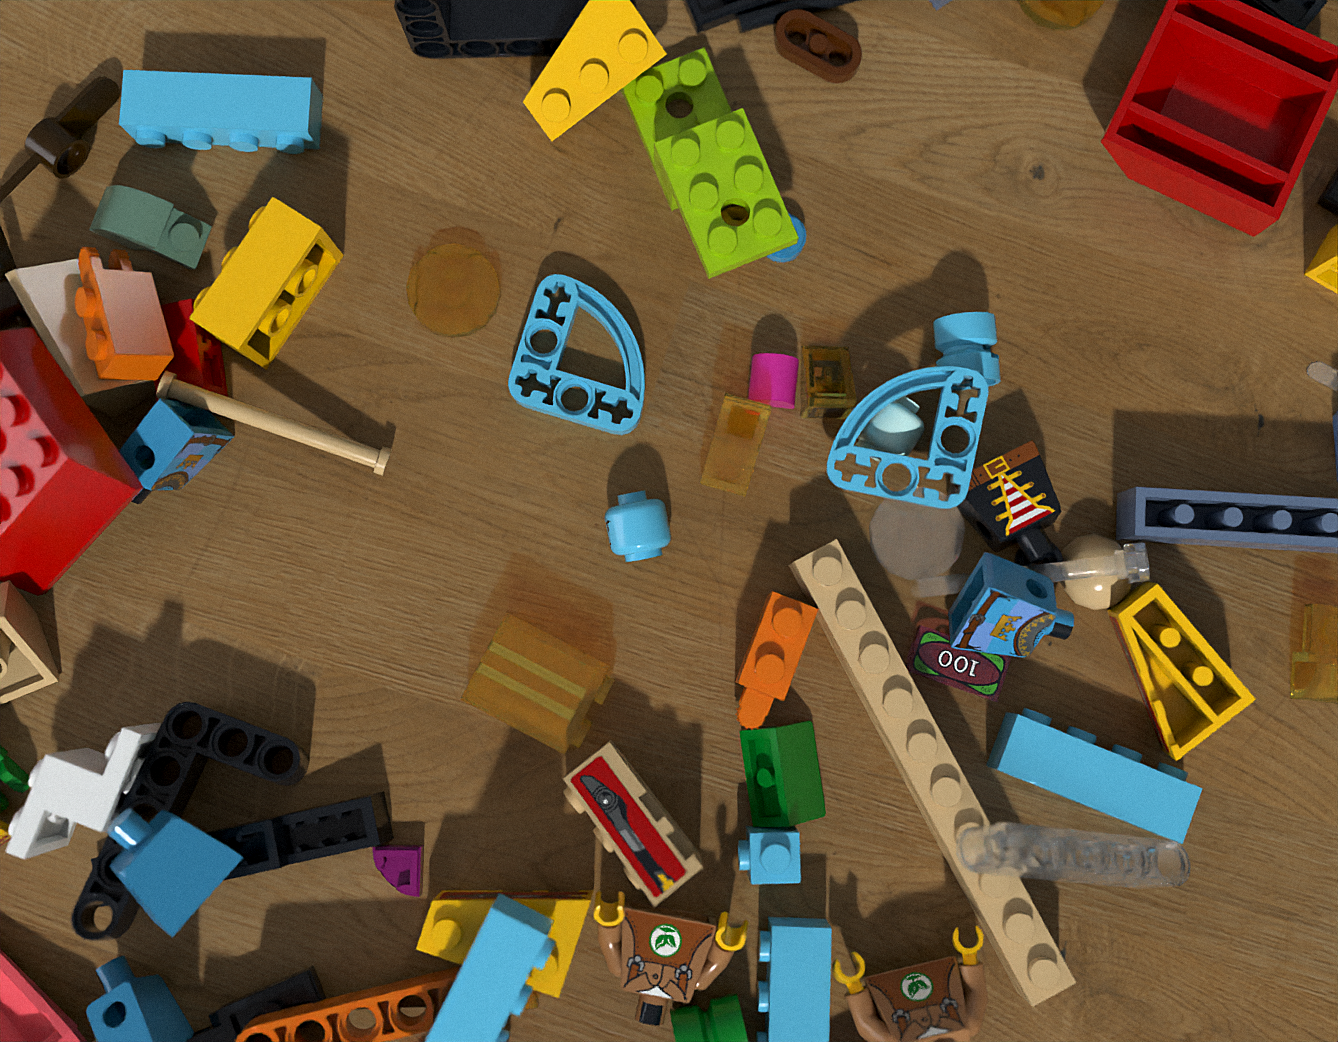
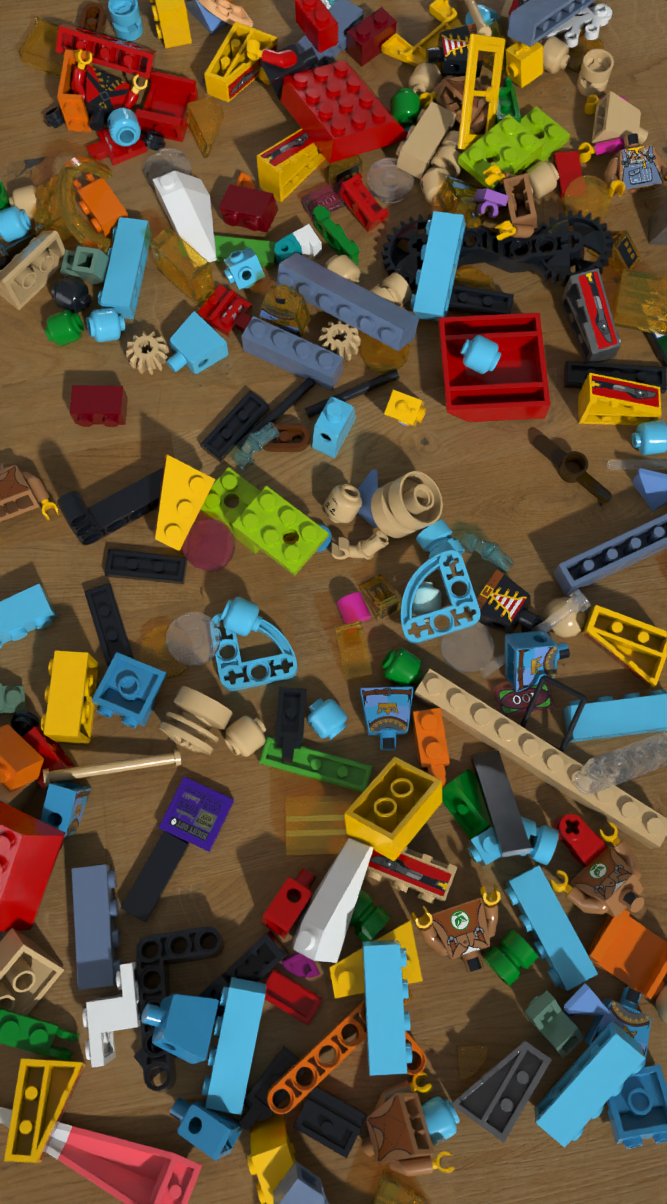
camera: 25 degrees left, 10 degrees down
none -> black plate [11,710,39,737]
none -> sand blue brick [71,864,122,990]
none -> black tile [85,583,134,667]
none -> dark azure plate [92,652,167,729]
none -> black tile [104,549,188,584]
none -> black tile [121,831,189,922]
none -> tan wheel [159,686,233,756]
none -> dark purple tile [159,777,235,852]
none -> clear tile [166,612,221,666]
none -> clear pink tile [183,518,236,571]
none -> medium azure brick [202,977,267,1115]
none -> medium azure head [220,597,263,636]
none -> tan head [224,716,266,757]
none -> clear light blue piece [232,422,280,471]
none -> bright green tile [259,736,373,793]
none -> red torso [261,868,316,939]
none -> red tile [264,968,323,1026]
none -> black hinge [275,687,306,764]
none -> white wedge [292,838,373,963]
none -> black bar [305,369,399,418]
none -> medium azure torso [312,397,356,459]
none -> tan head [324,484,362,523]
none -> tan piece [331,530,389,560]
none -> yellow brick [344,756,442,861]
none -> green wheel [349,888,391,942]
none -> medium blue slope [357,469,378,528]
none -> torso [360,687,413,751]
none -> tan wheel [371,471,443,538]
none -> green head [381,647,423,687]
none -> yellow head [384,390,427,427]
none -> clear light blue piece [459,532,513,573]
none -> medium azure head [460,335,501,374]
none -> black tile [471,750,531,858]
none -> black piece [520,675,587,752]
none -> medium azure wheel [520,816,559,865]
none -> dark brown piece [533,435,612,503]
none -> red piece [553,814,607,868]

